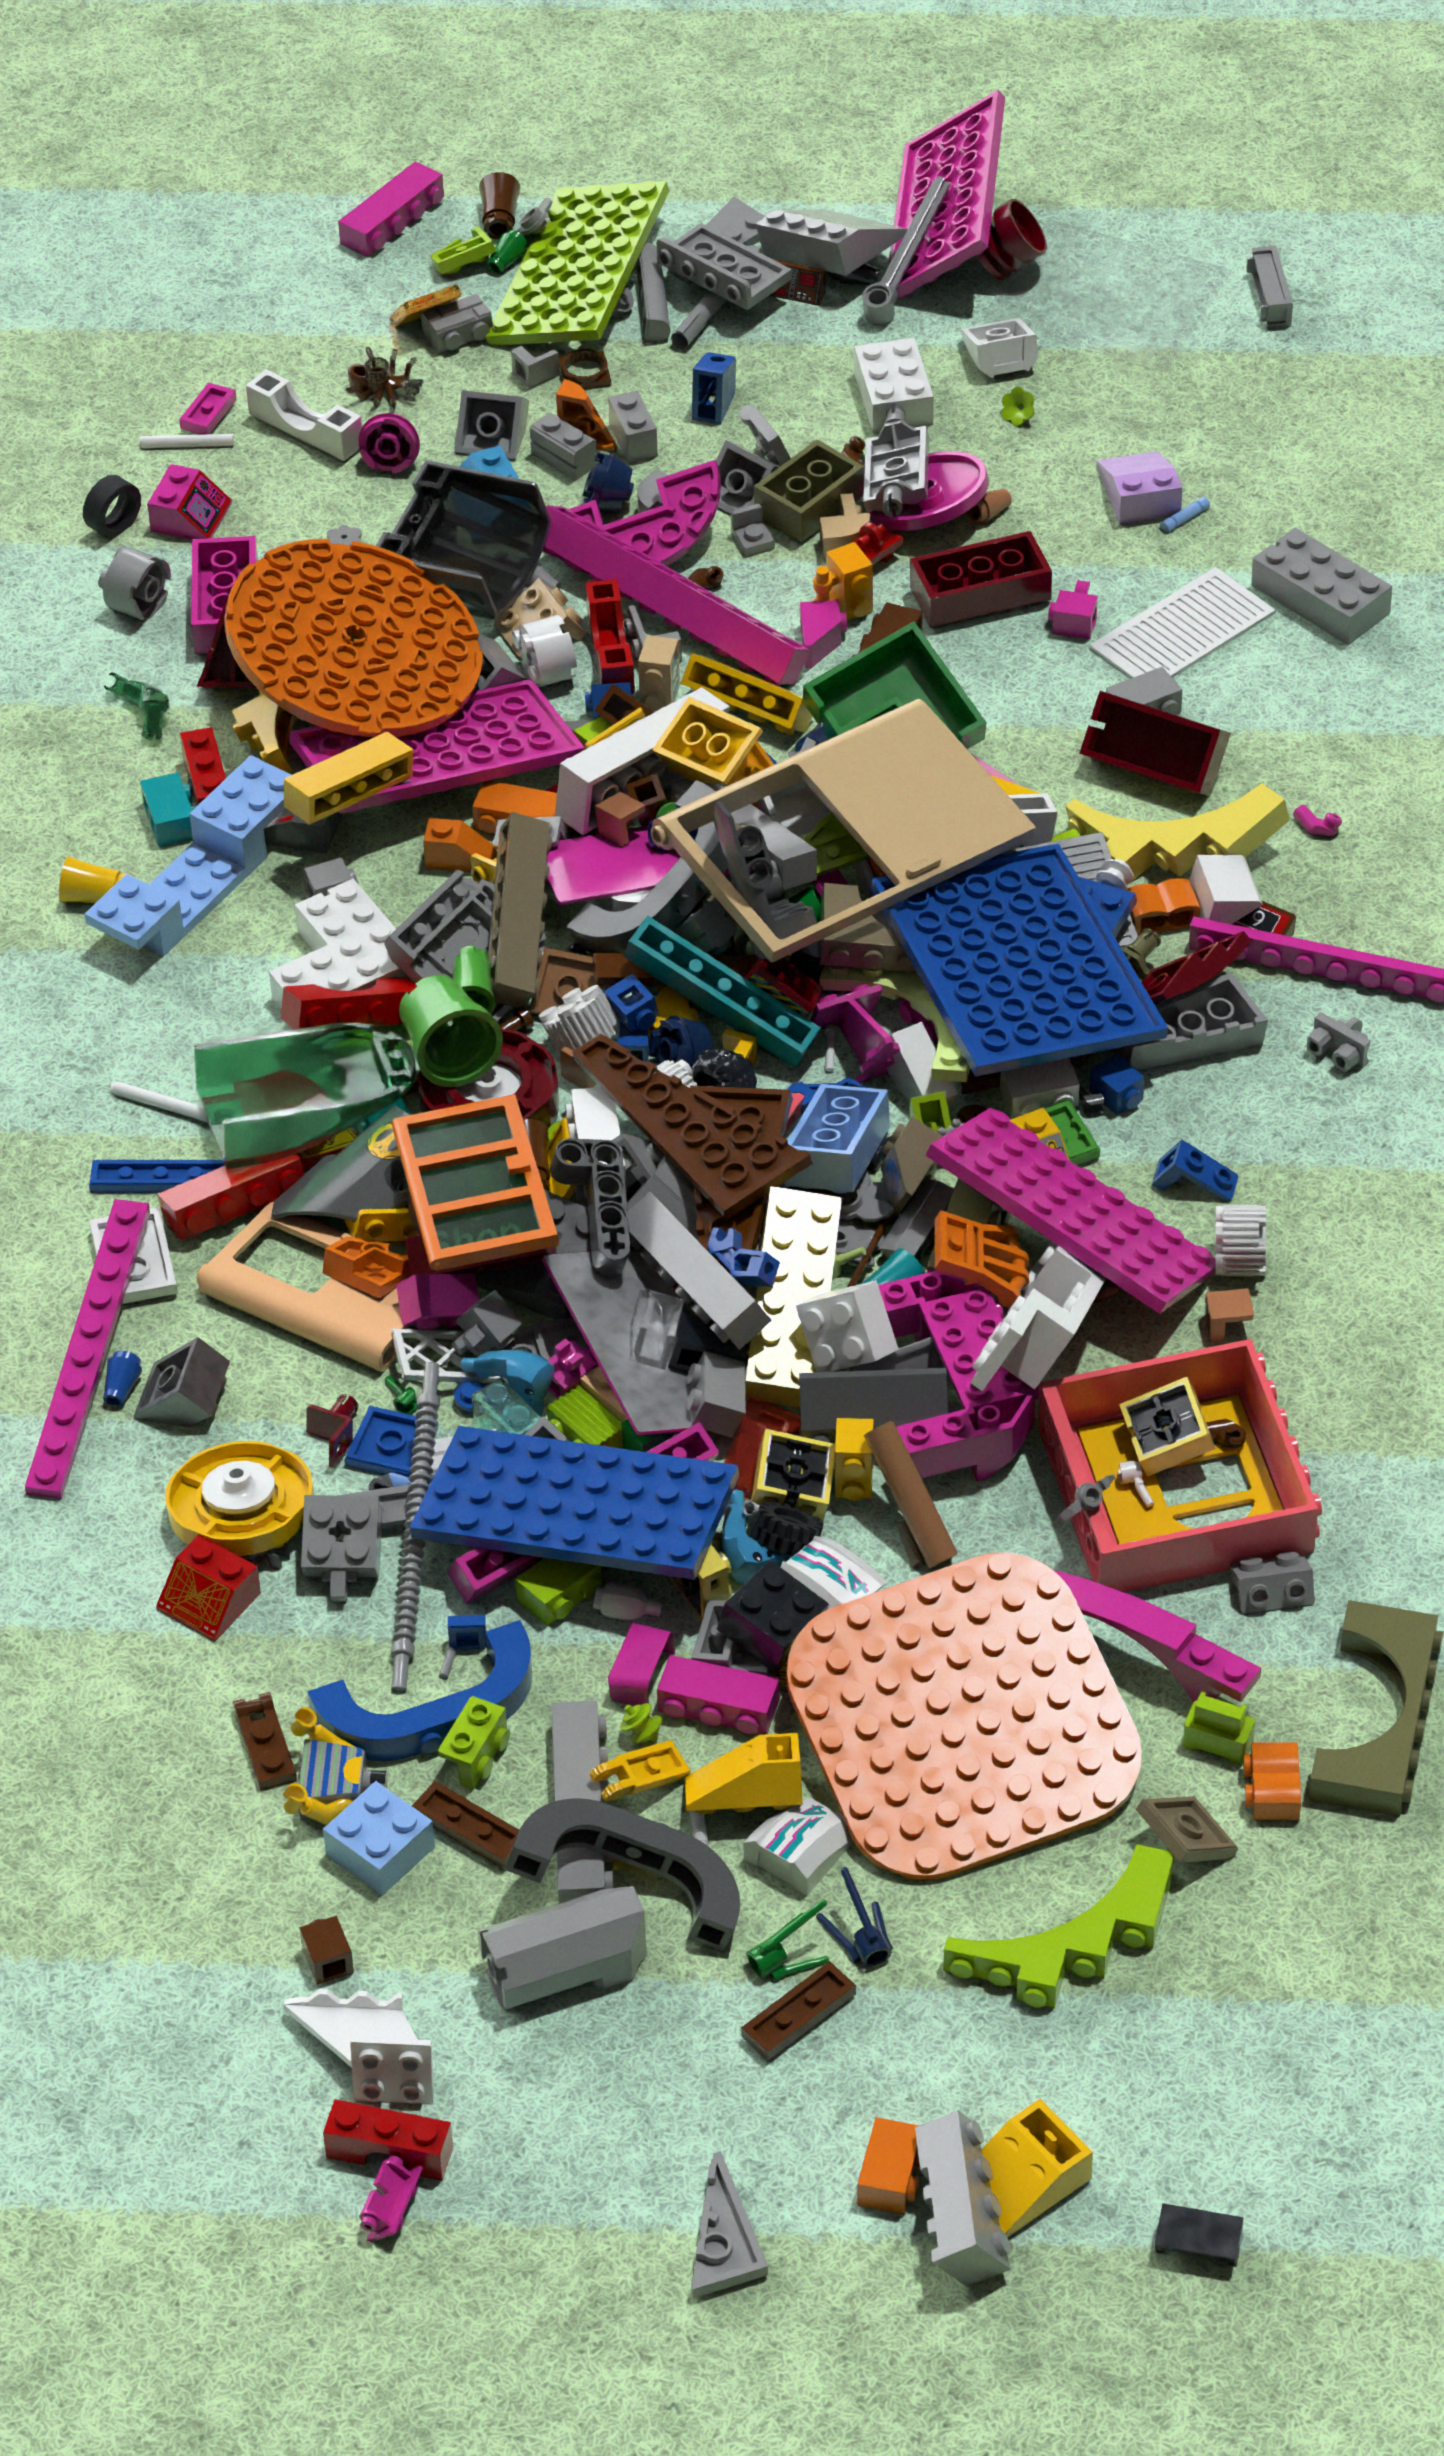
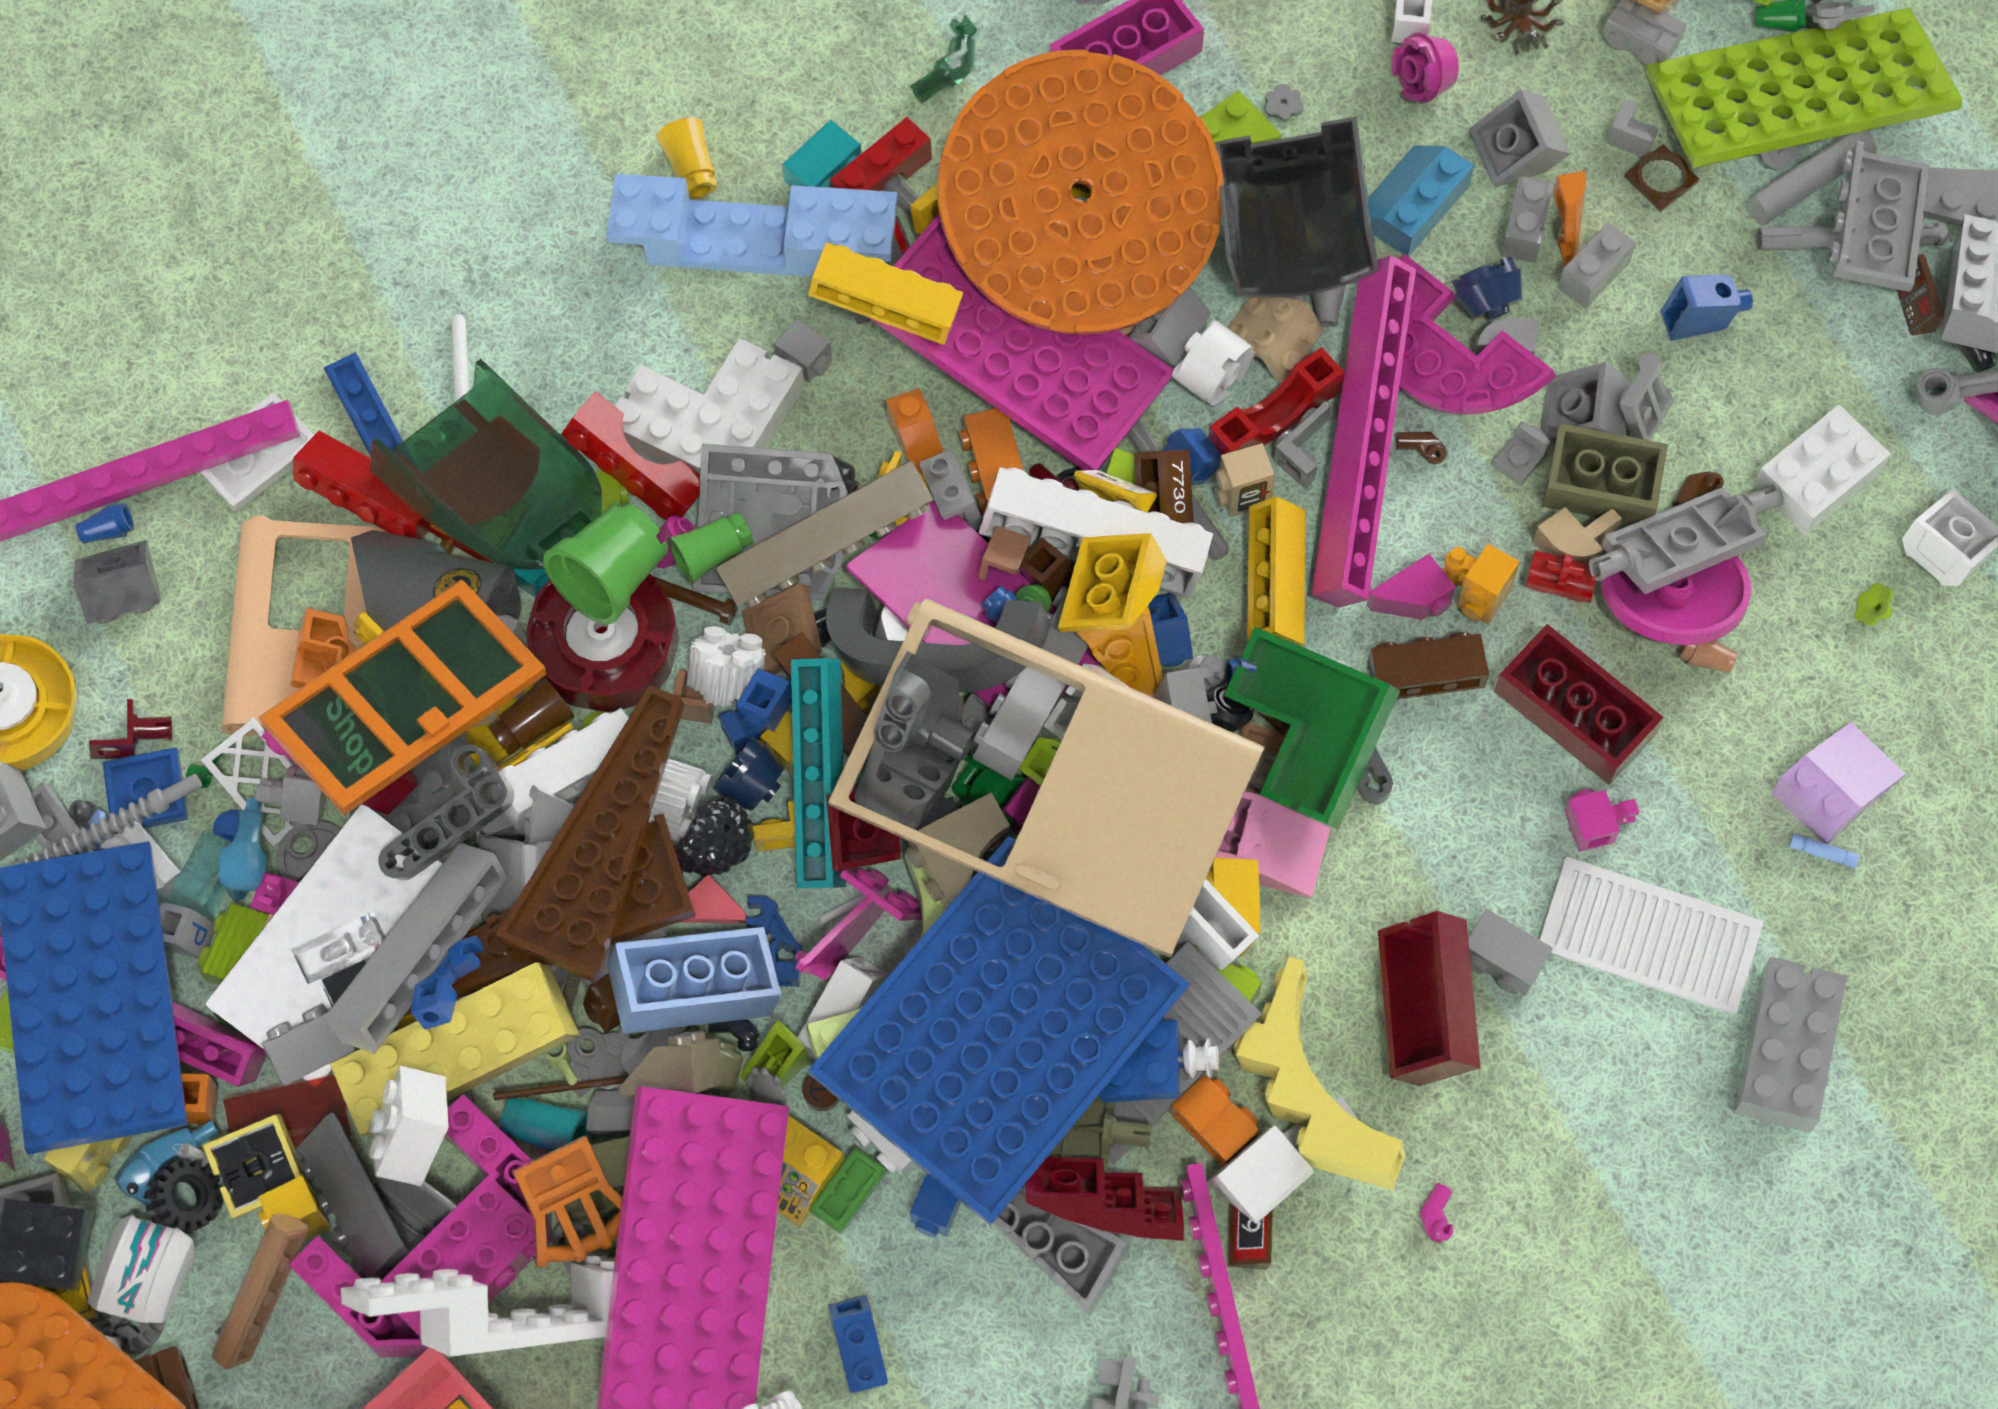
camera: 60 degrees right, 20 degrees up
dark grey hand [1079,1083,1104,1116] -> none

